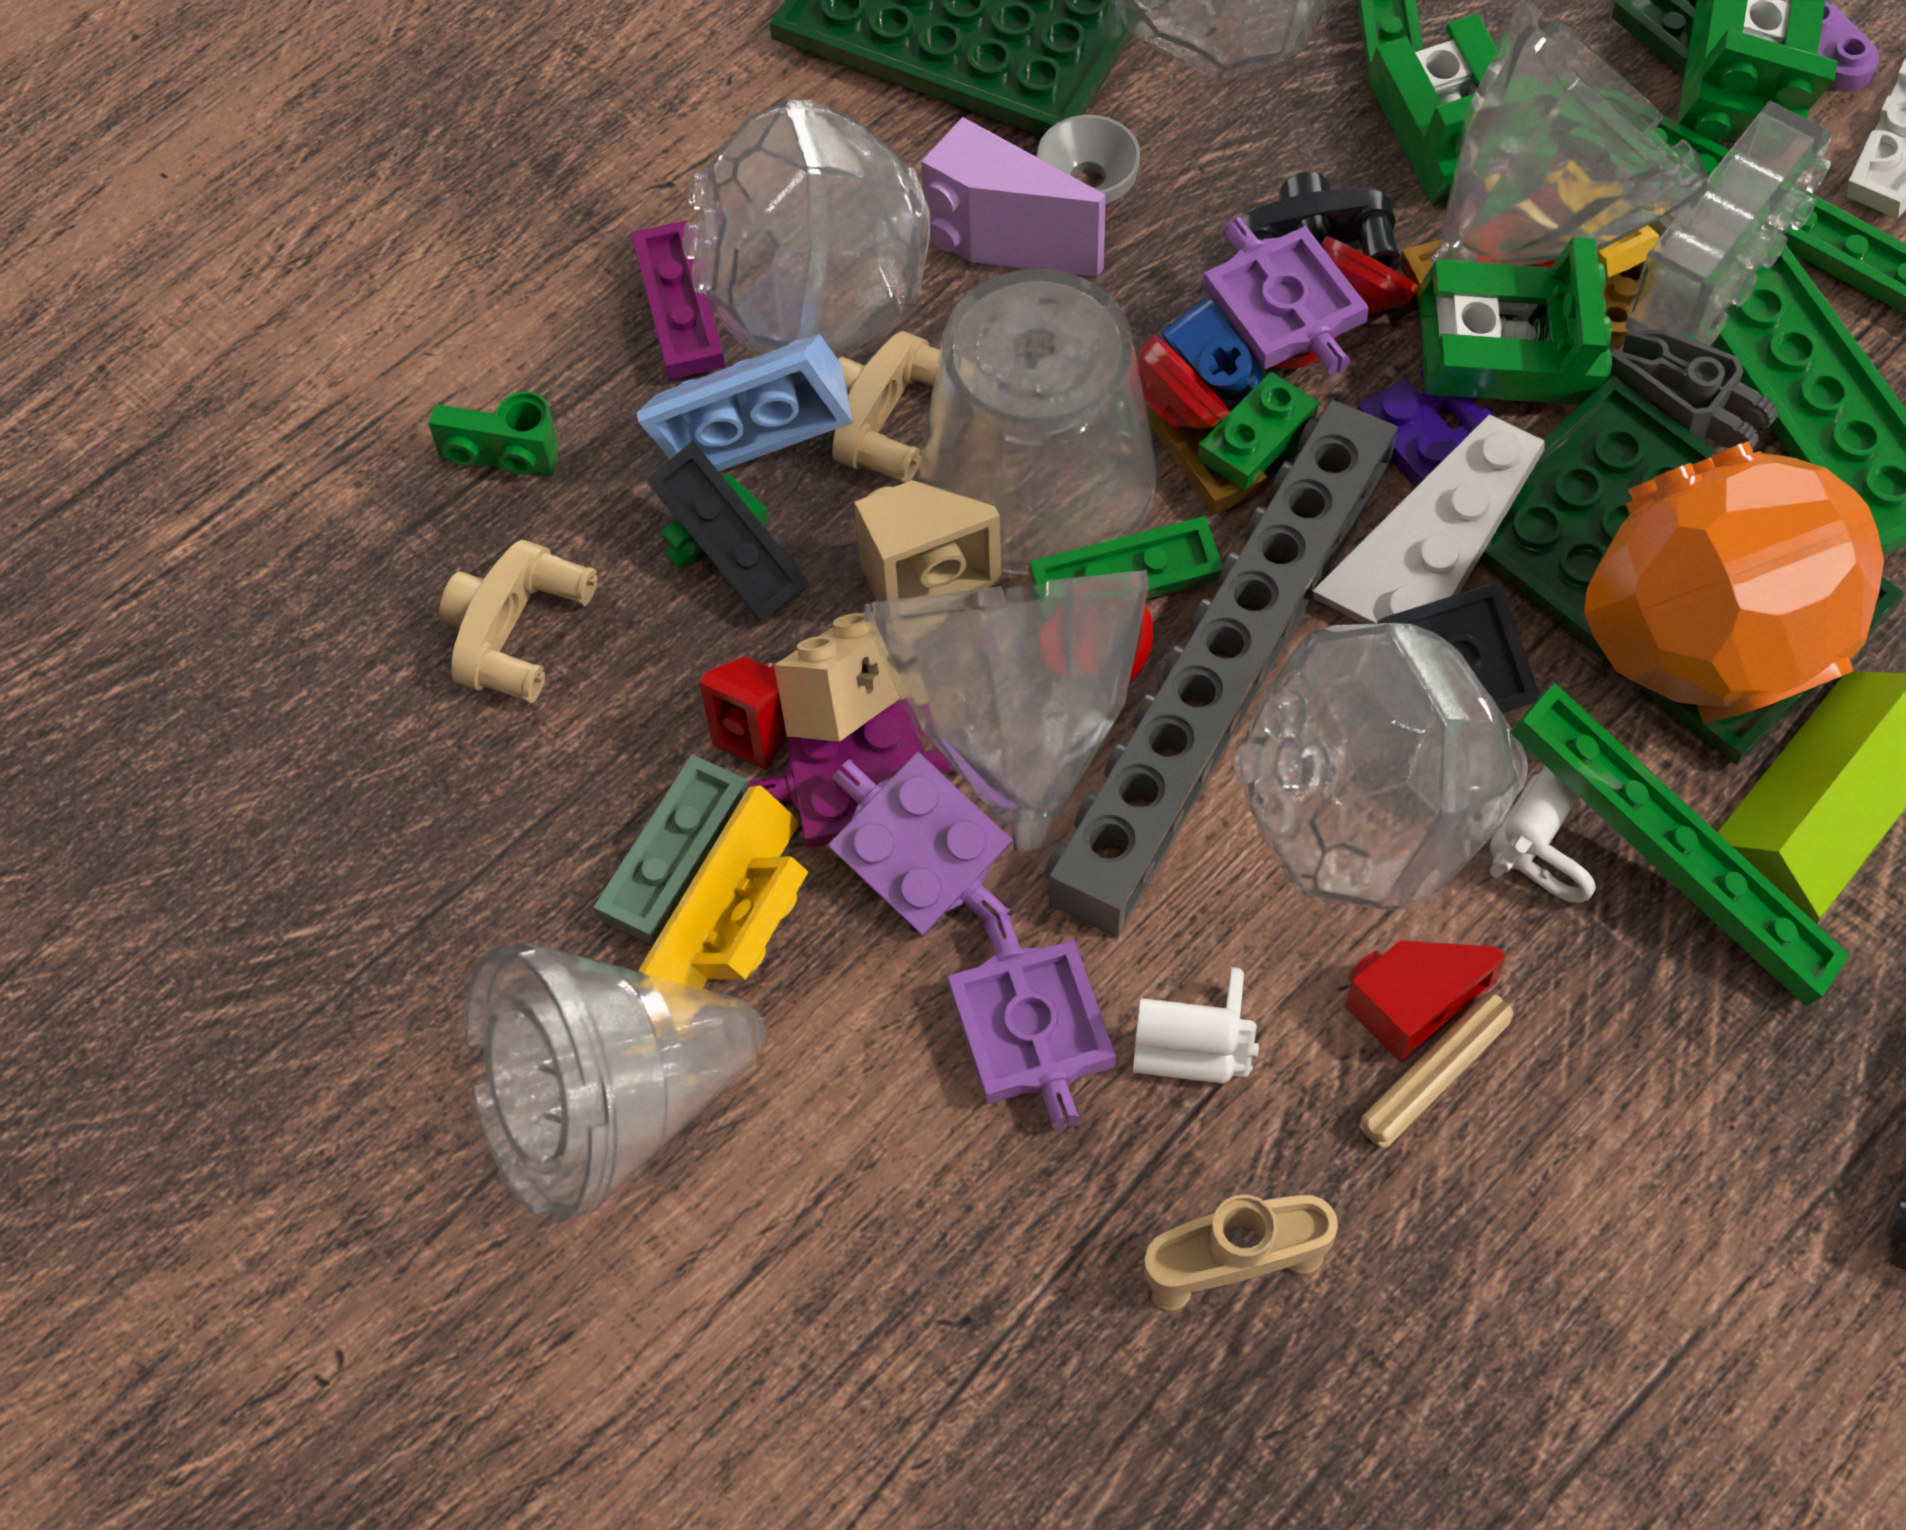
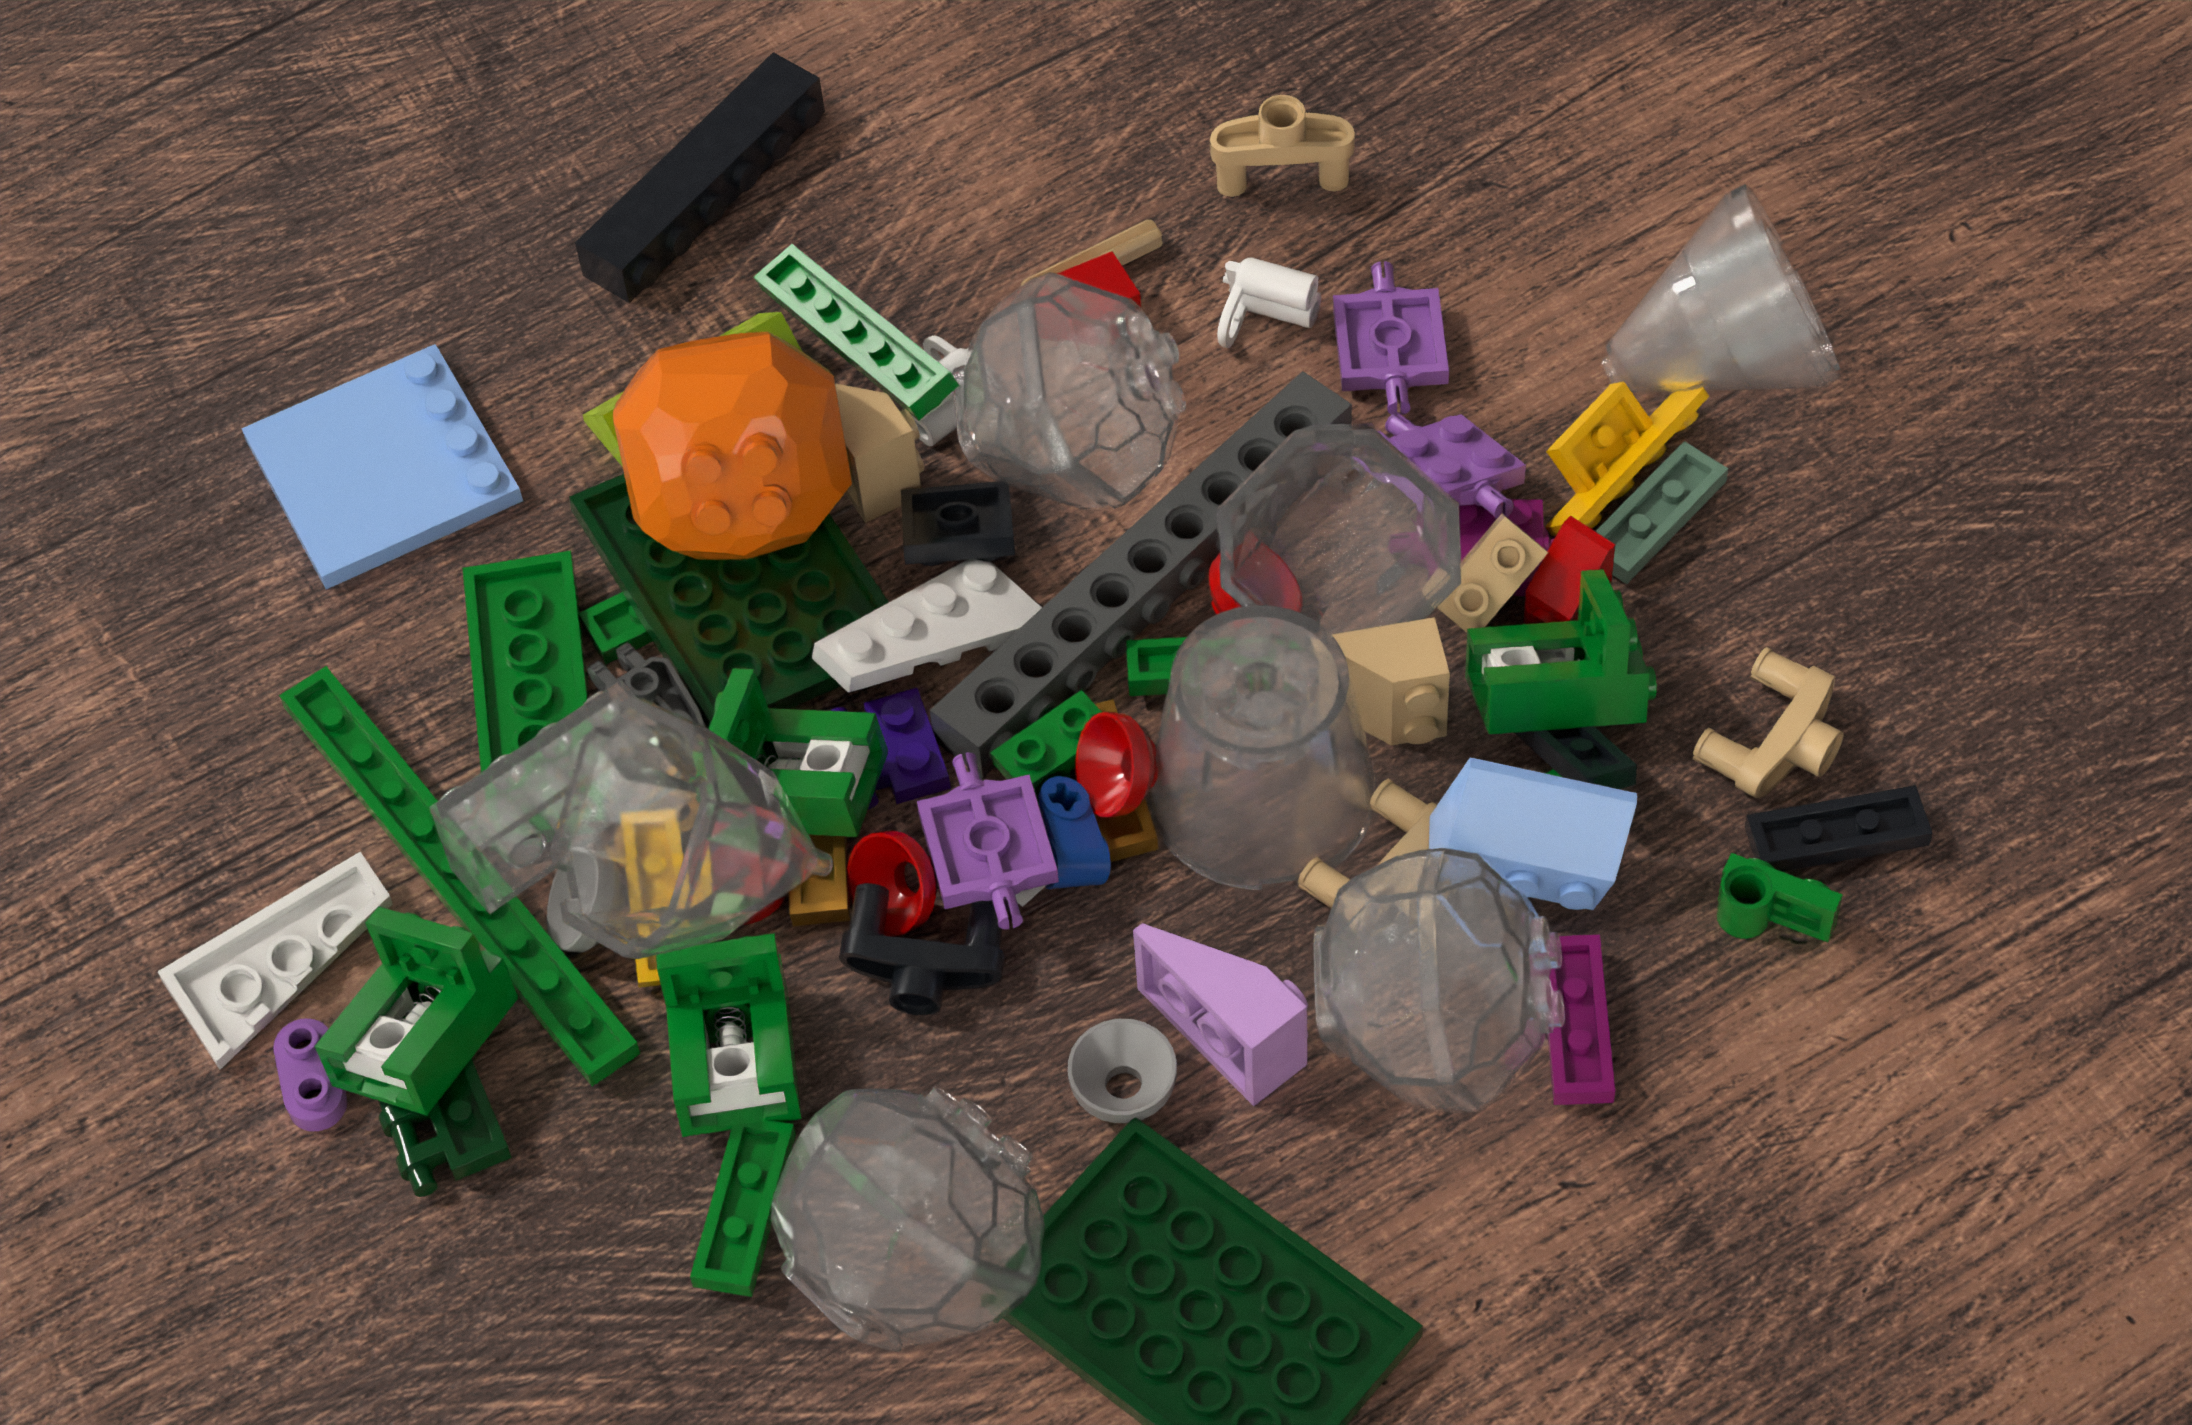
camera: 165 degrees left, 5 degrees down
none -> tan slope [835,384,924,523]
none -> green brick [1465,569,1657,735]
none -> black plate [1745,785,1933,872]

